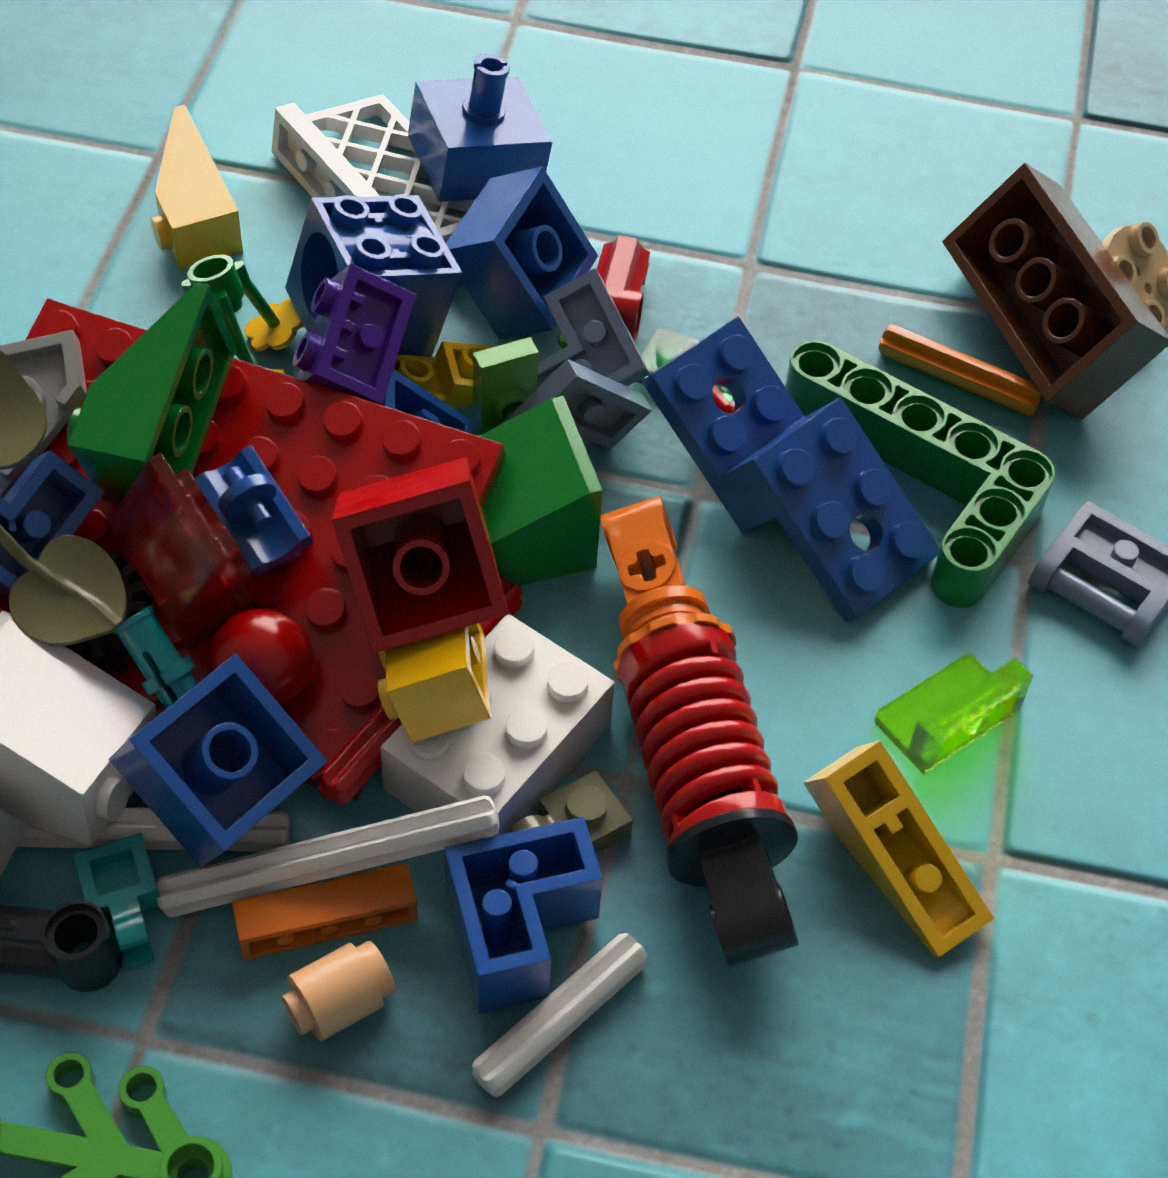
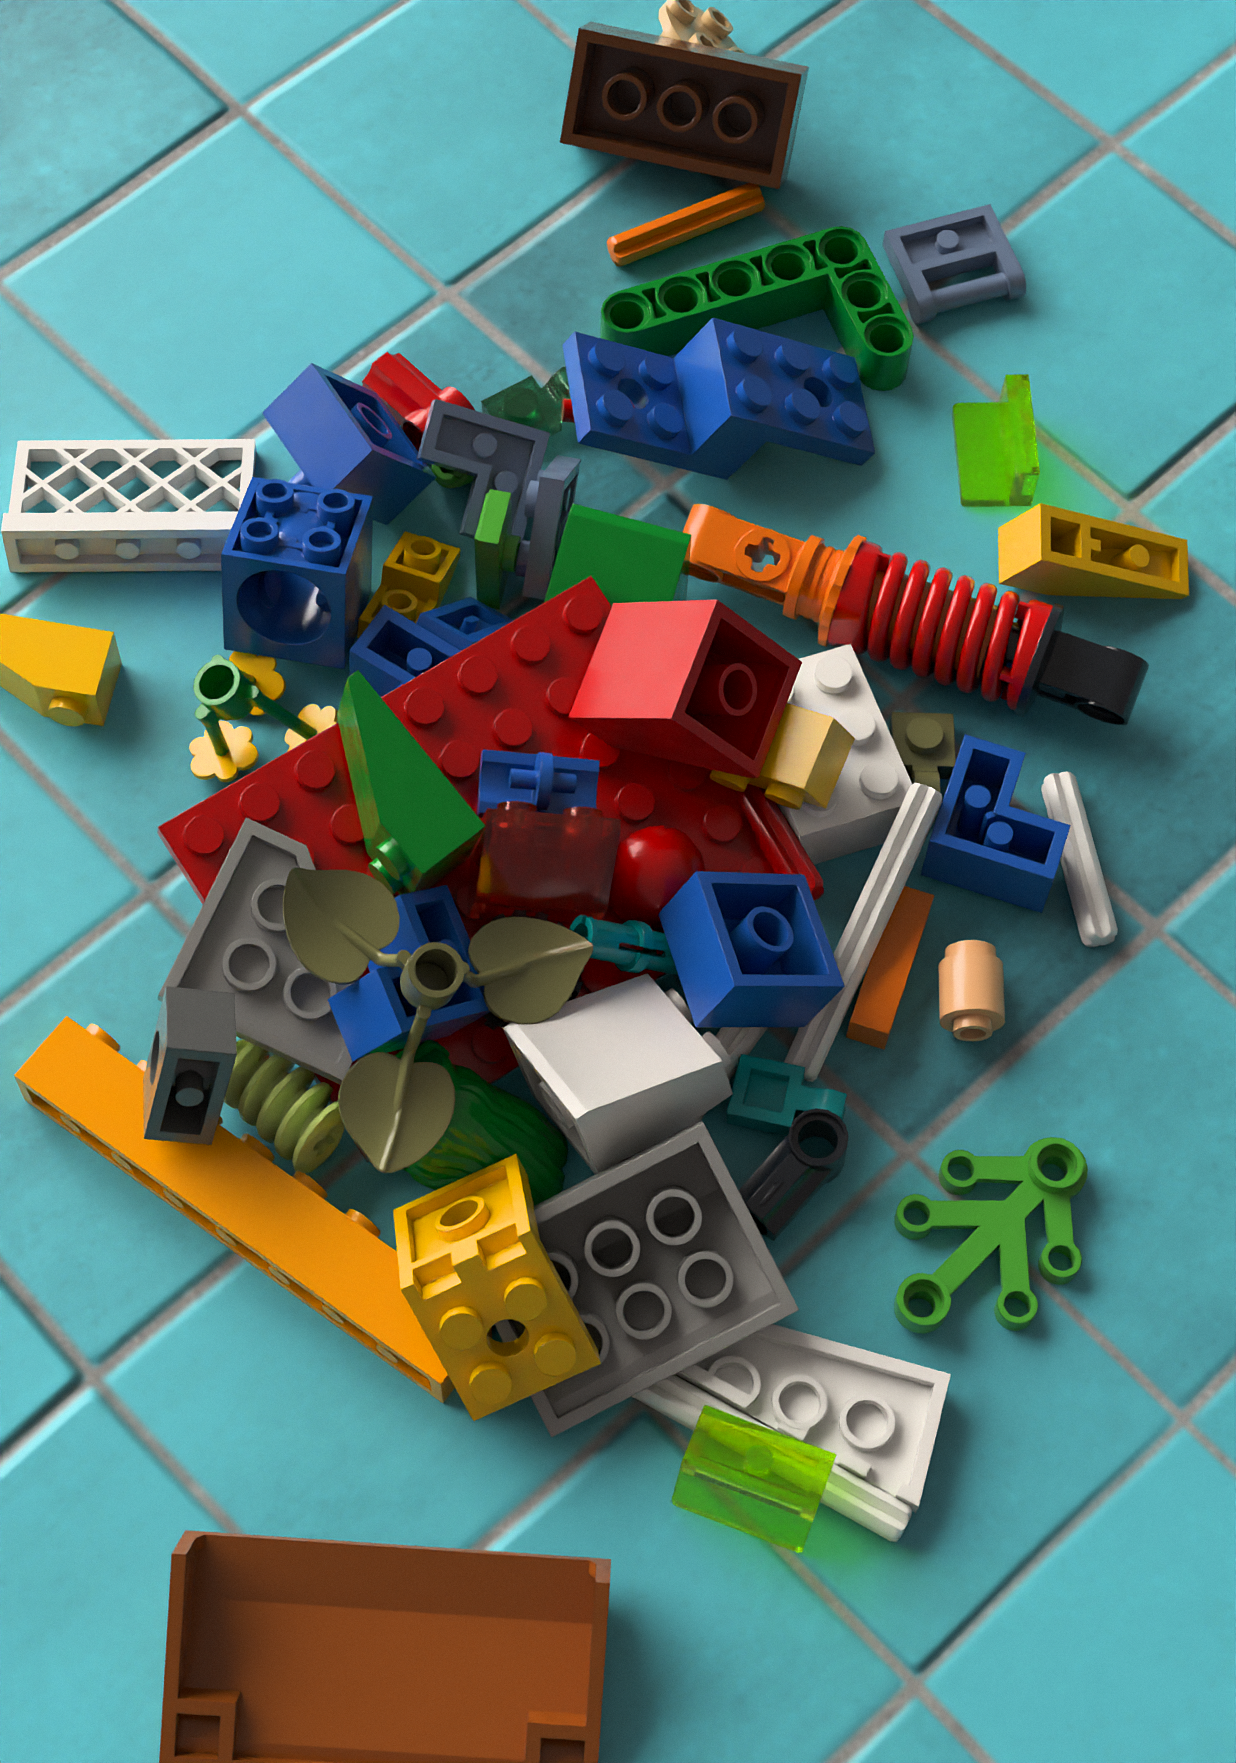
camera: 55 degrees left, 10 degrees up
dark purple bracket [293,263,417,405] -> none
blue brick [408,54,553,202] -> none

